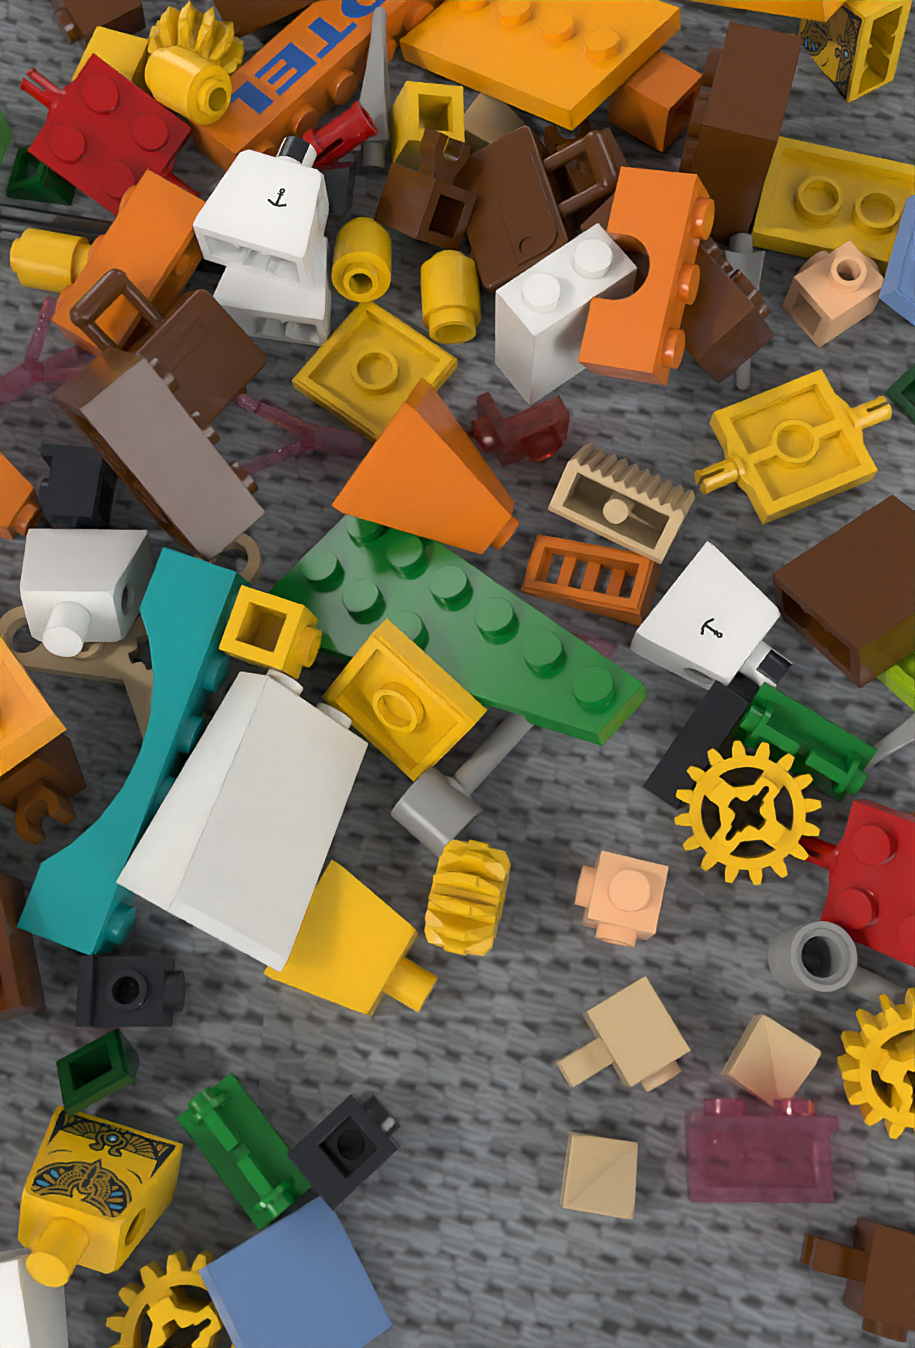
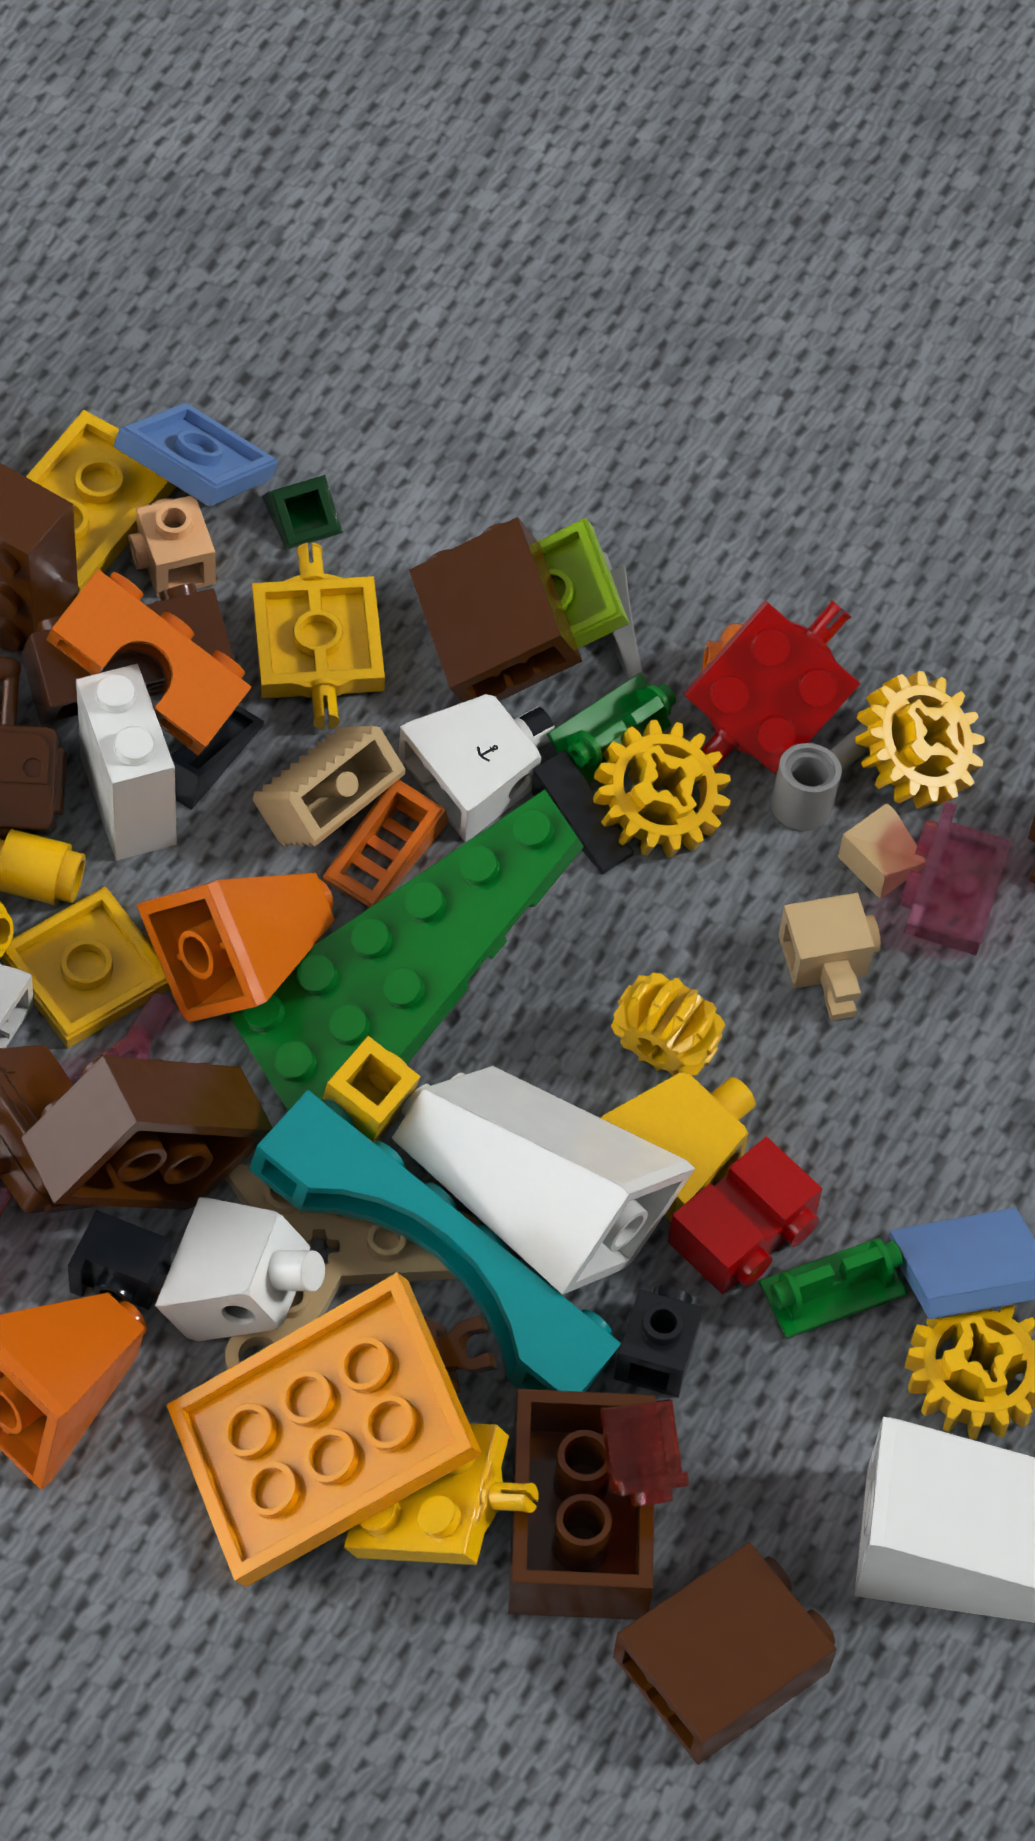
camera: 80 degrees left, 15 degrees down
yellow torso [17,1105,183,1287] -> none
dark green slope [56,1028,140,1117] -> none
black brick [286,1093,401,1211] -> none
yellow tile [322,618,487,782] -> none
light grey piece [390,712,534,858] -> none
clear red bracket [471,392,570,468] -> none
tan slope [560,1131,638,1219] -> none
light nougat brick [574,851,669,948] -> none
none -> black piece [171,706,264,810]
none -> red brick [667,1136,823,1295]

